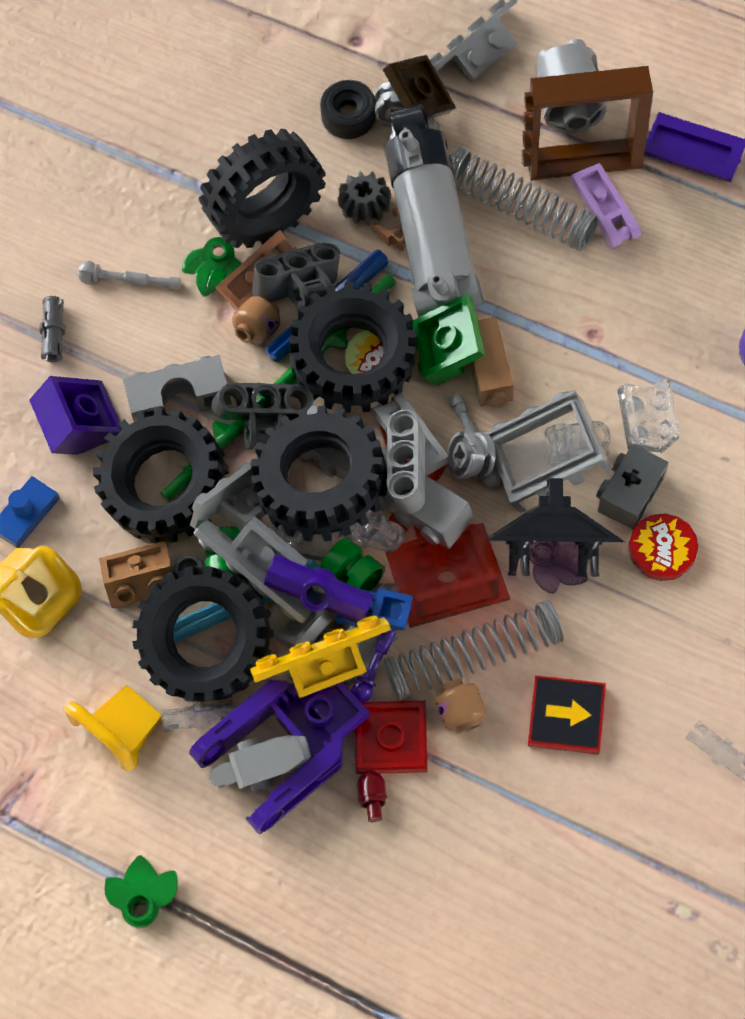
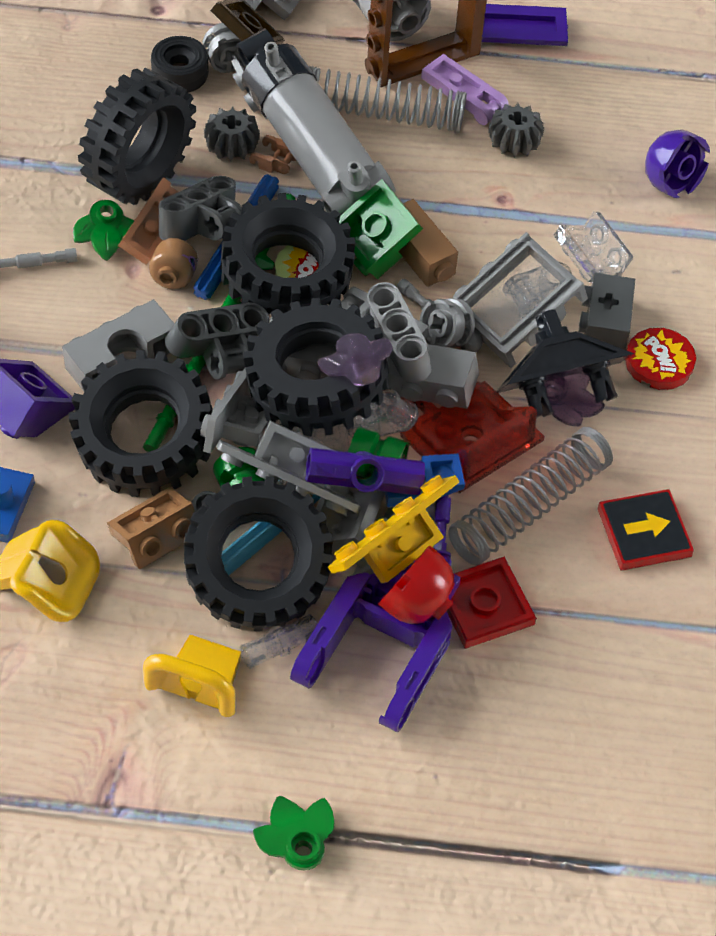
camera: 30 degrees left, 10 degrees down
light grey hinge [209,735,312,792] -> none
dark red cylinder [357,771,387,822] -> none
medium nougat head [435,678,487,734] -> none
none -> clear purple plate [318,333,393,386]
none -> red cylinder [378,545,454,624]
none -> dark grey gear [488,103,544,158]

